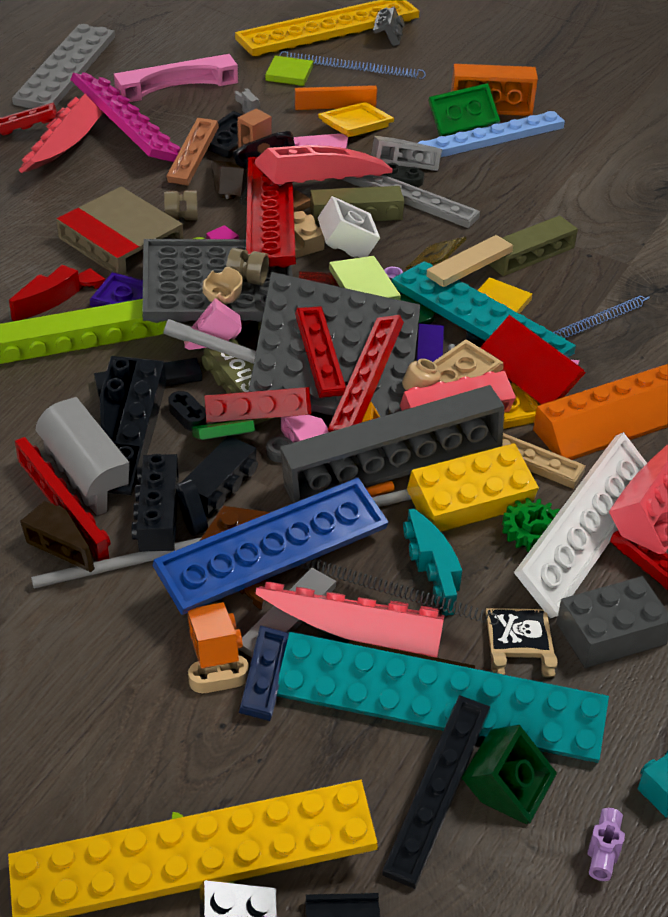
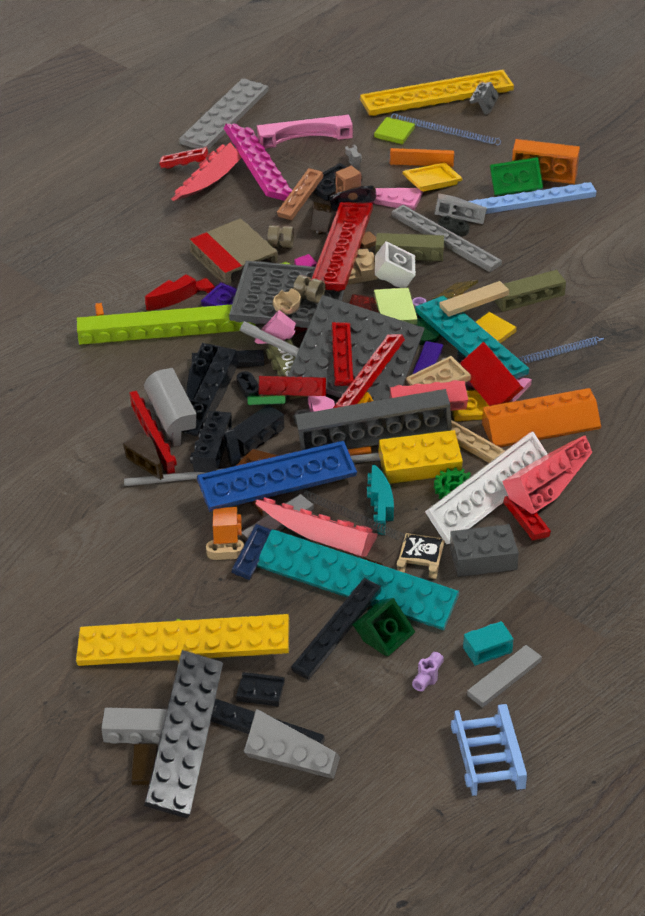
camera: 15 degrees right, 0 degrees up
coral wedge [255,145,392,185] -> none
tan head [402,359,441,391] -> none

